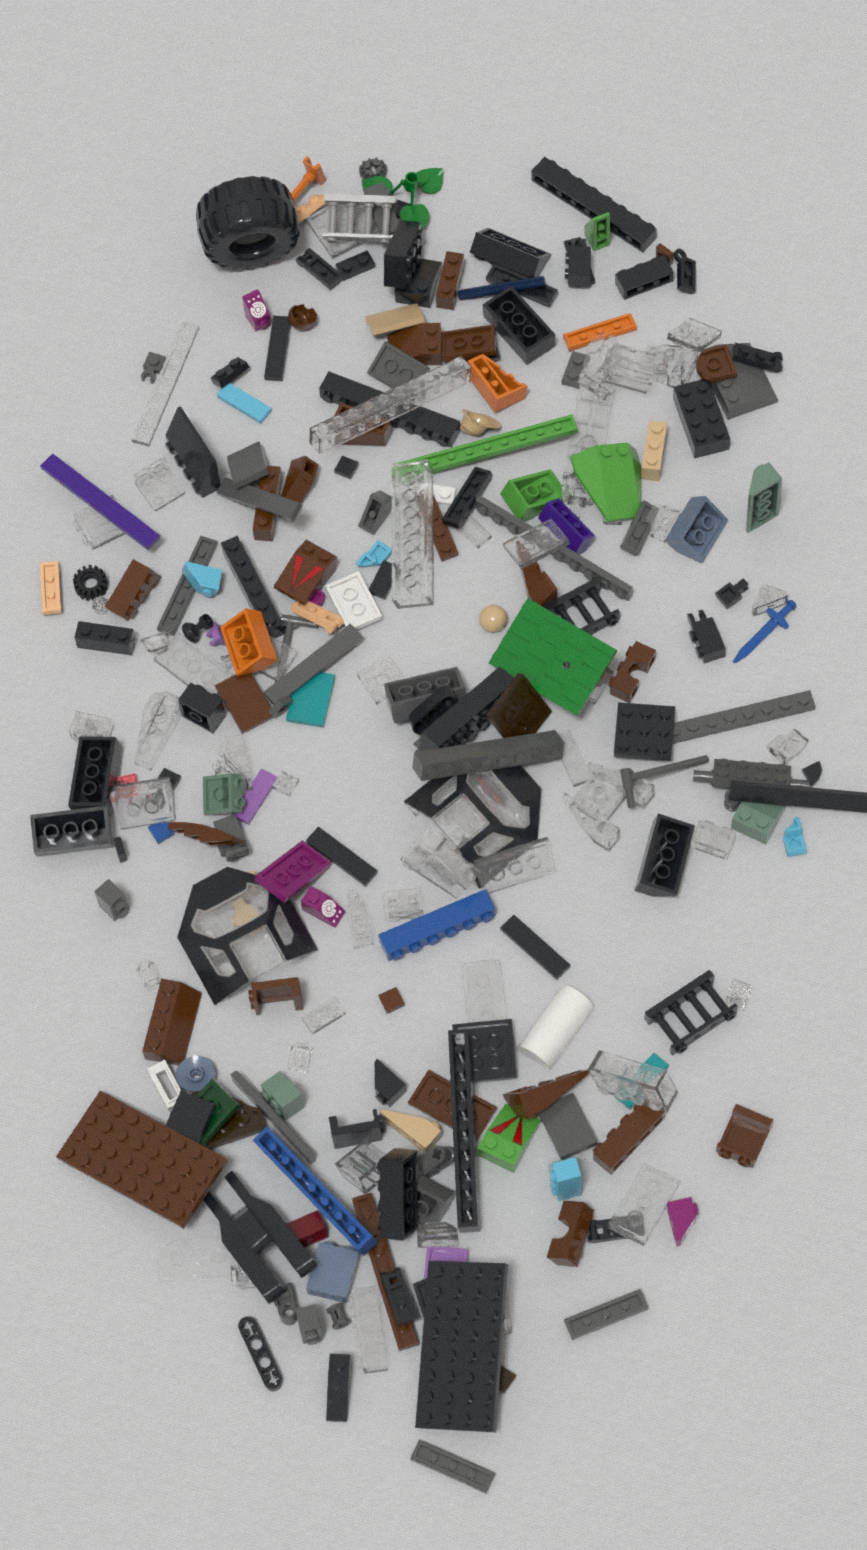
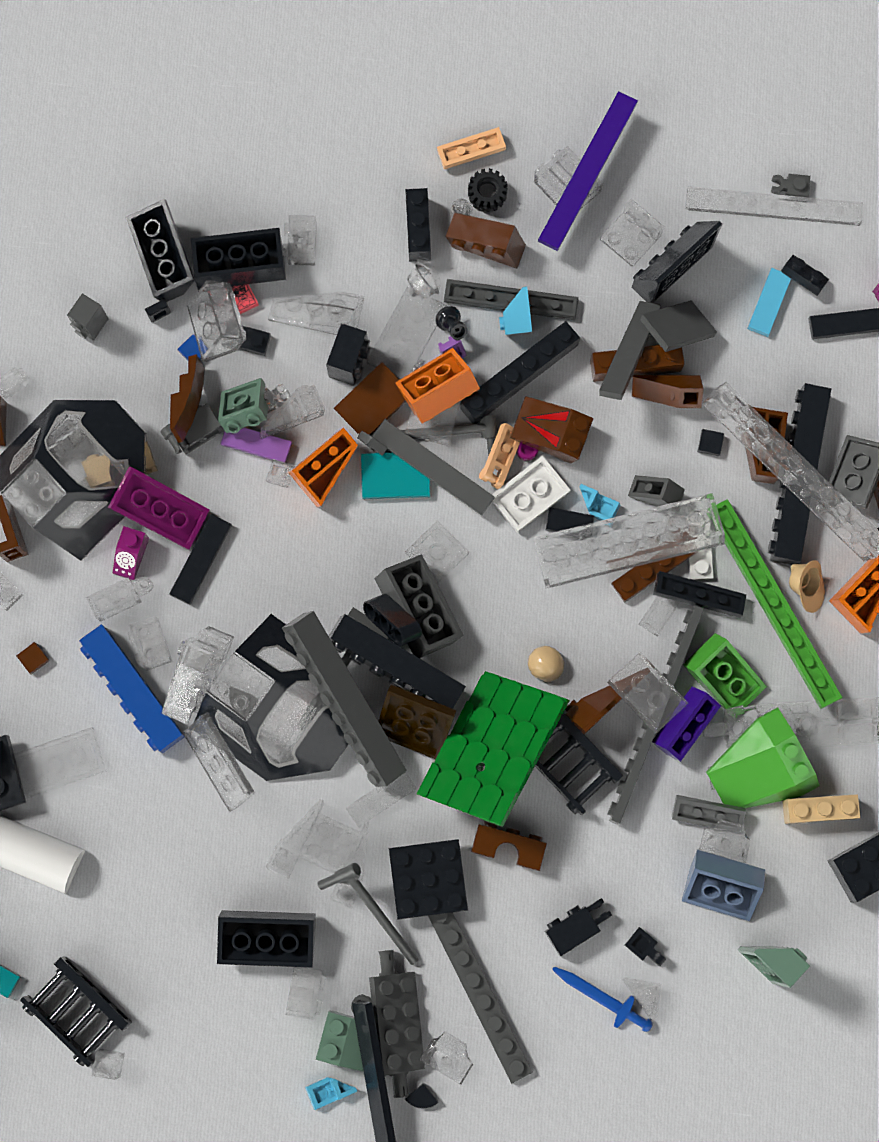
camera: 70 degrees right, 15 degrees up
black tile [500,915,570,980] -> none
none -> orange wedge [288,428,358,507]

